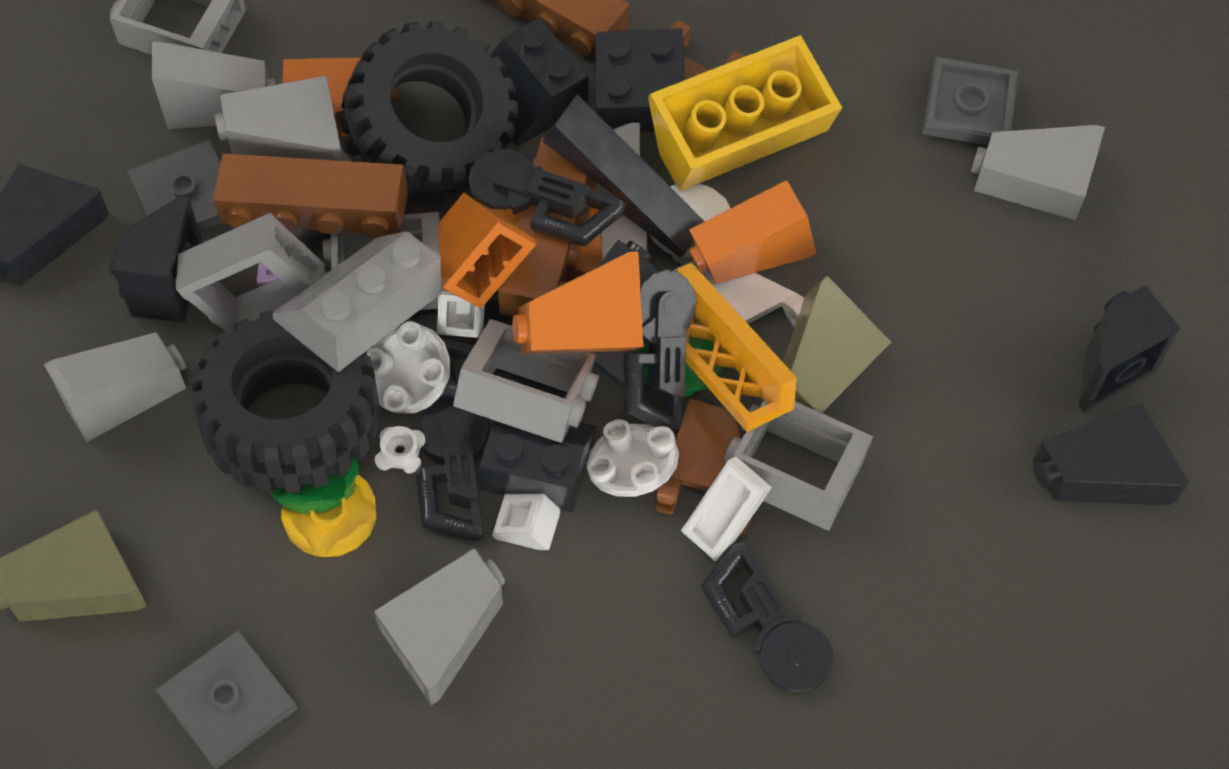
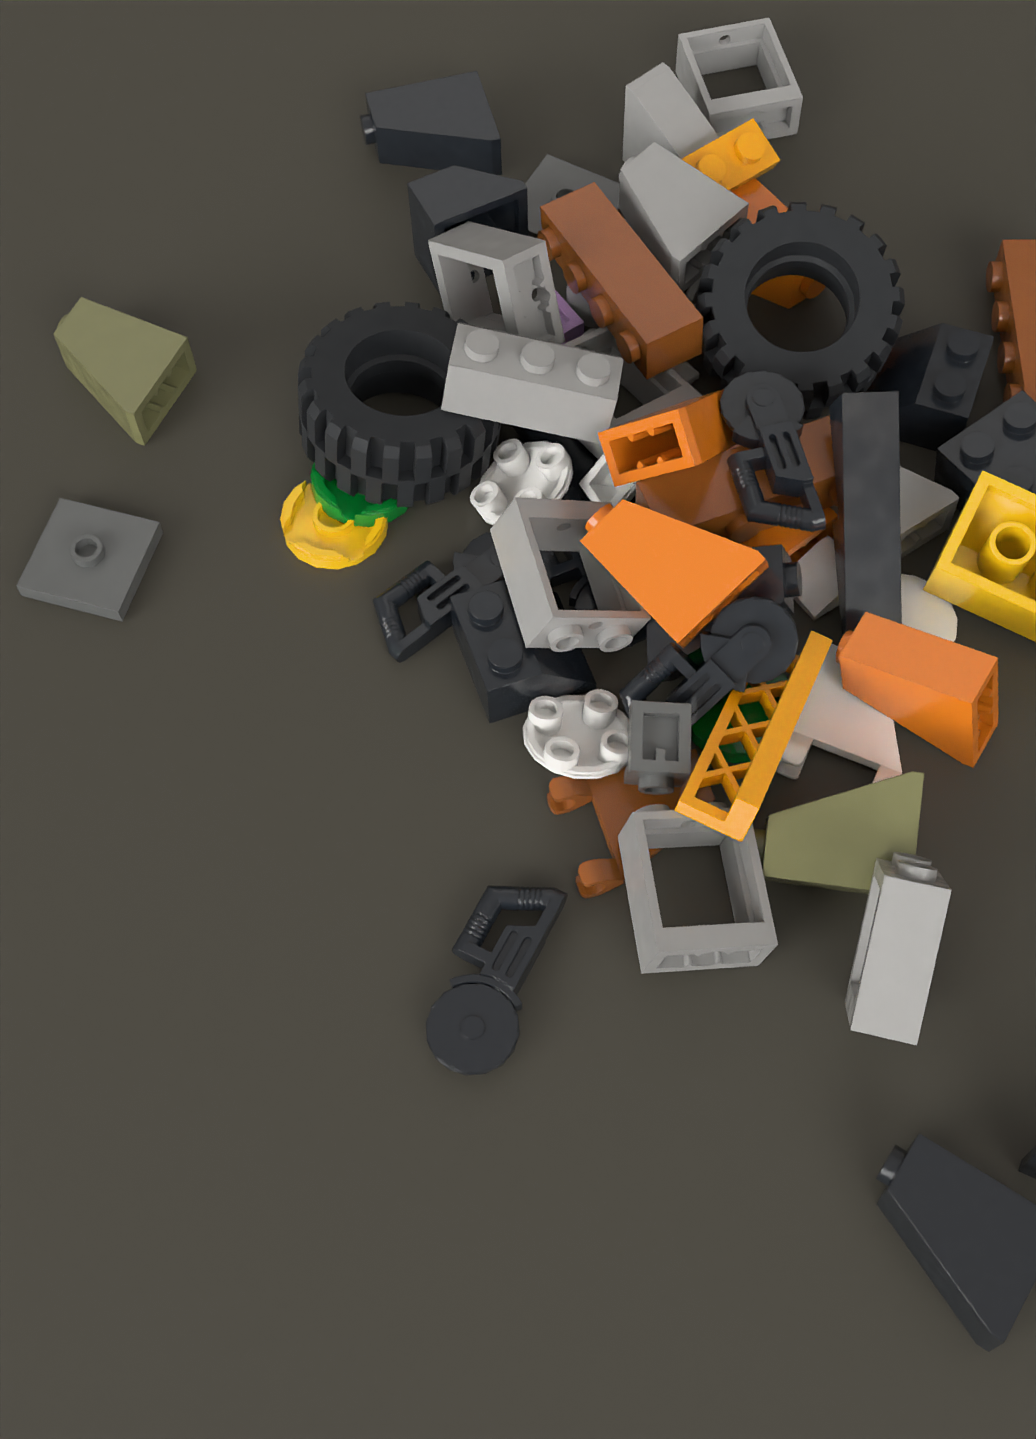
camera: 60 degrees right, 0 degrees up
light grey slope [44,332,187,442] -> none
light grey slope [374,549,505,705] -> none
white plate [375,426,426,474] -> none
white slope [492,493,560,550] -> none
white tile [681,456,772,562] -> none
none -> dark grey bracket [624,700,692,795]
none -> light orange plate [682,118,780,192]
none -> light grey window [845,852,952,1045]

